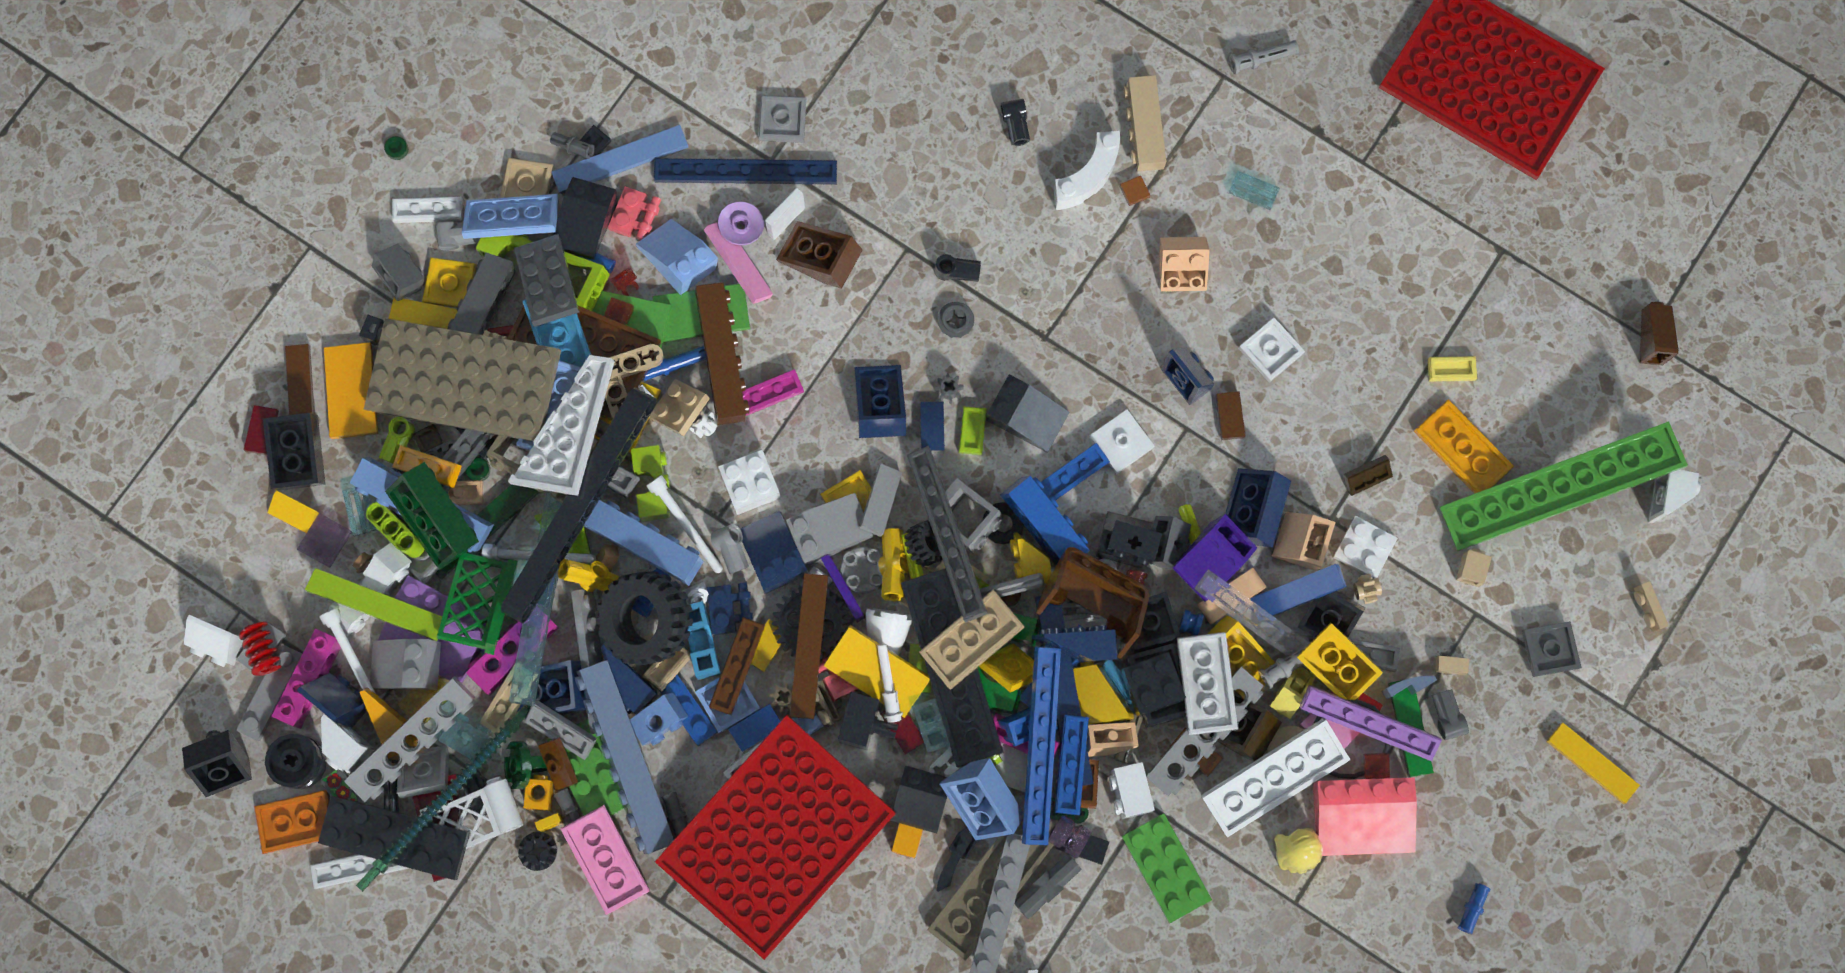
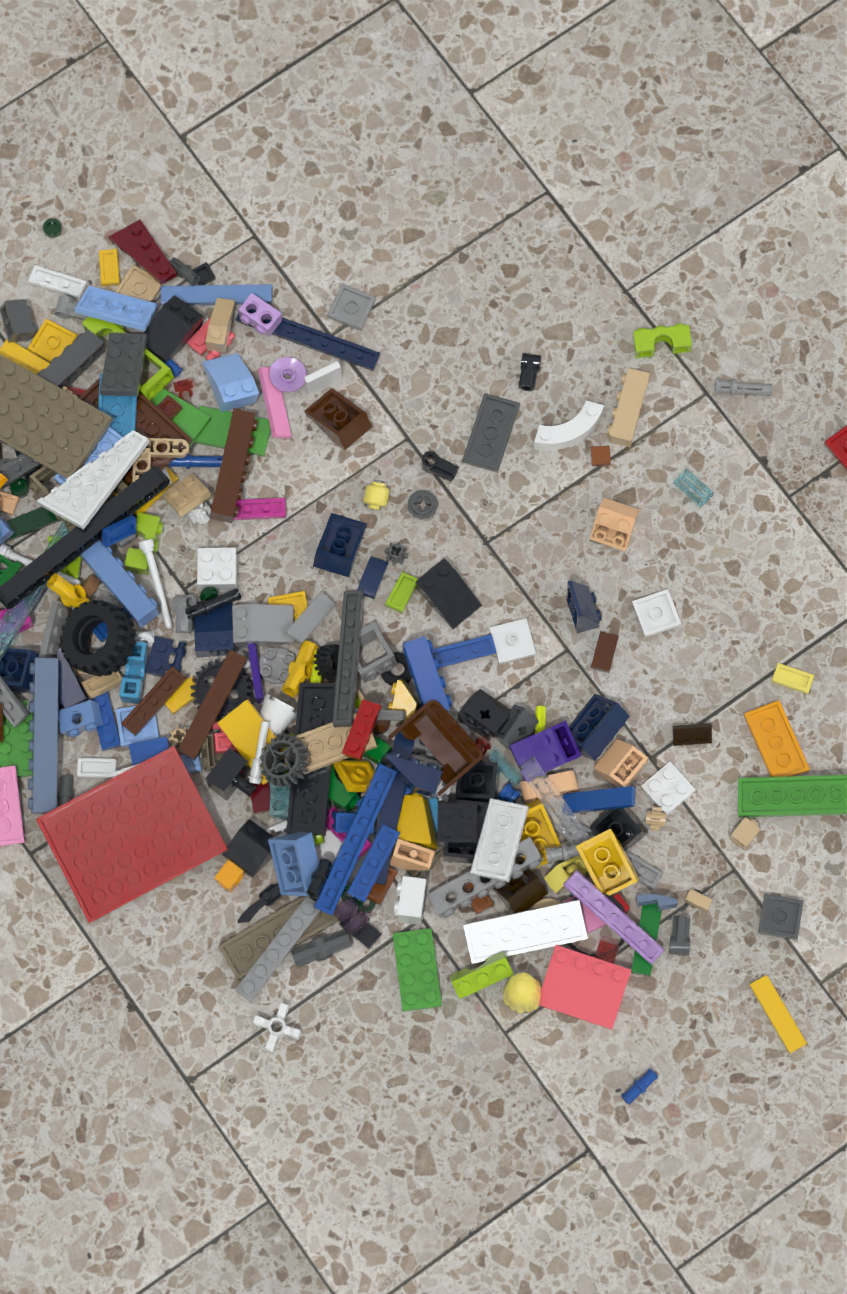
camera: 25 degrees right, 5 degrees down
none -> white tile [77,758,117,779]
none -> yellow tile [99,249,120,287]
none -> blue tile [102,515,136,548]
none -> dark red wing [108,219,177,285]
none -> black pin [185,588,241,620]
none -> dark green plate [199,587,218,601]
none -> tan slope [206,298,235,353]
none -> lavender brick [238,293,282,337]
none -> dark grey gear [259,734,310,787]
none -> black pin [306,858,332,898]
none -> red plate [342,699,382,761]
none -> light yellow head [363,482,390,510]
none -> lime arch [450,951,514,999]
none -> dark grey tile [462,393,520,473]
none -> clear light blue tile [489,750,520,787]
none -> lime arch [632,323,692,359]

